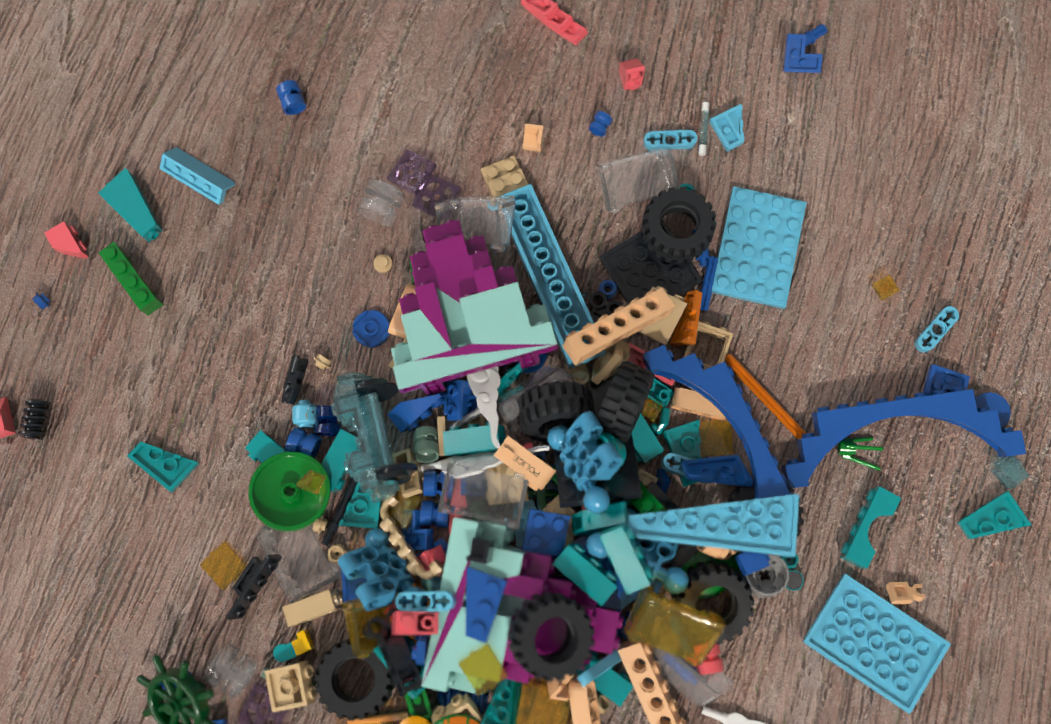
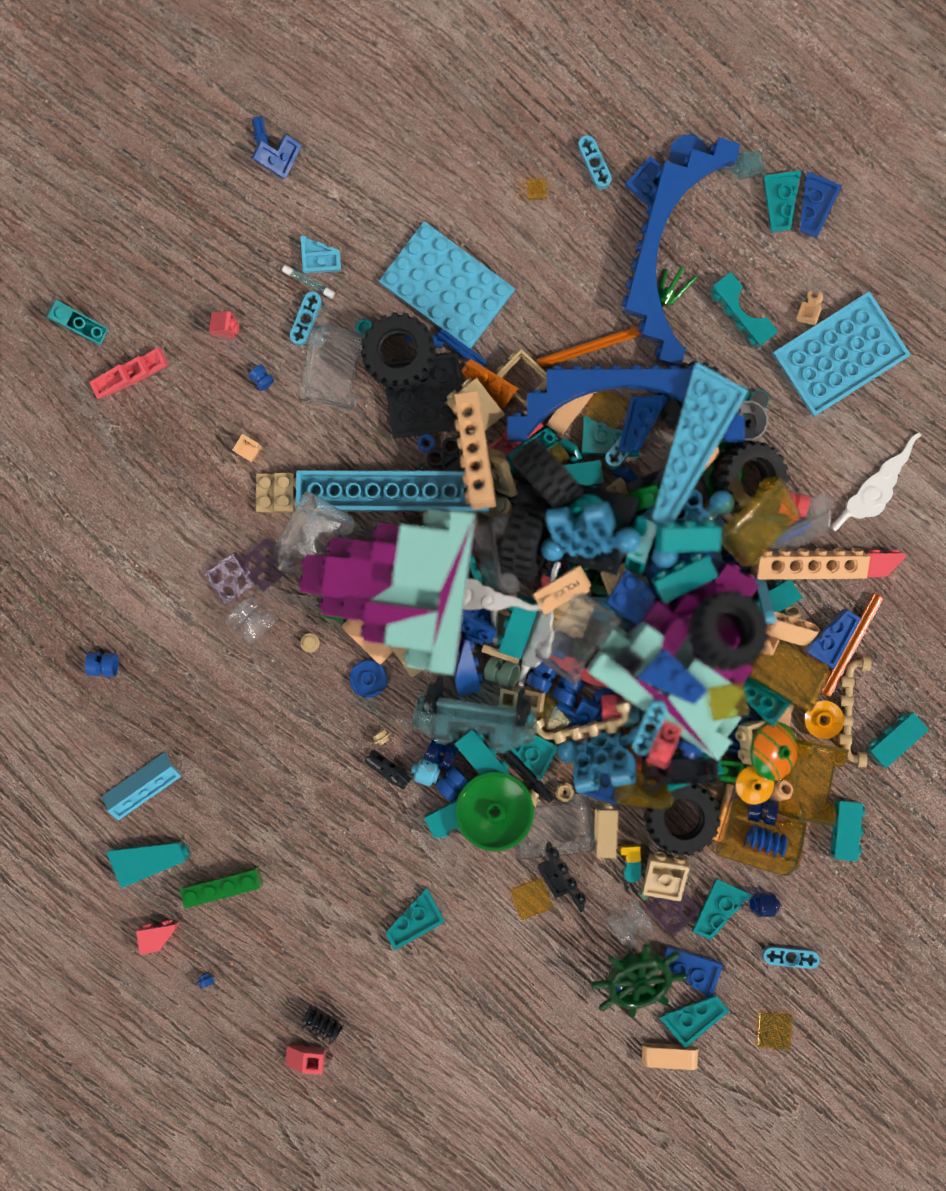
camera: 70 degrees left, 10 degrees up
clear yellow slope [296,470,326,495] -> none
none -> blue wing [799,171,842,239]

